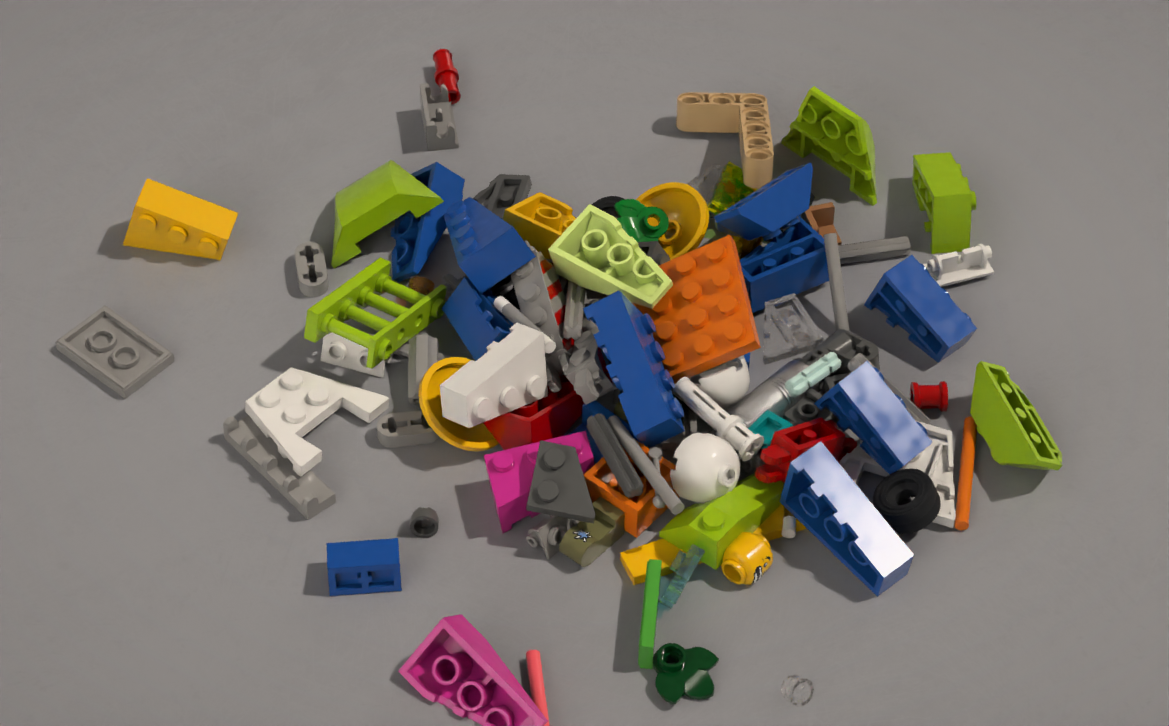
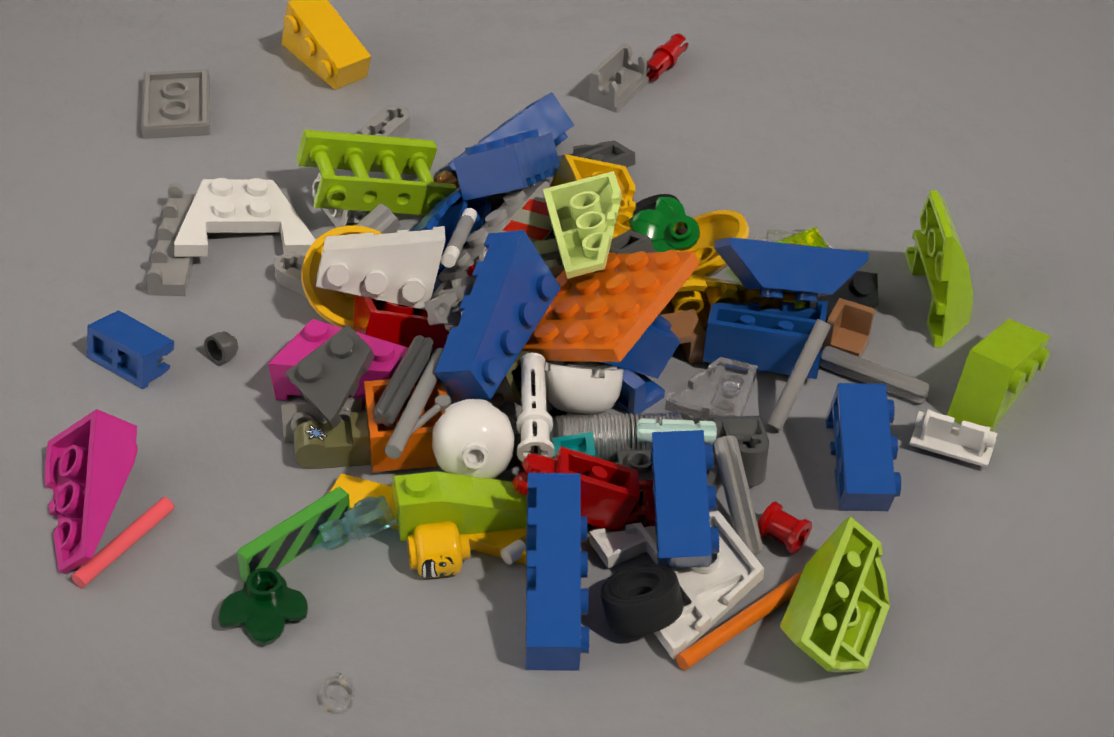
camera: 40 degrees right, 5 degrees down
lime wedge [331,160,444,269] -> none
tan beam [676,92,774,189] -> none

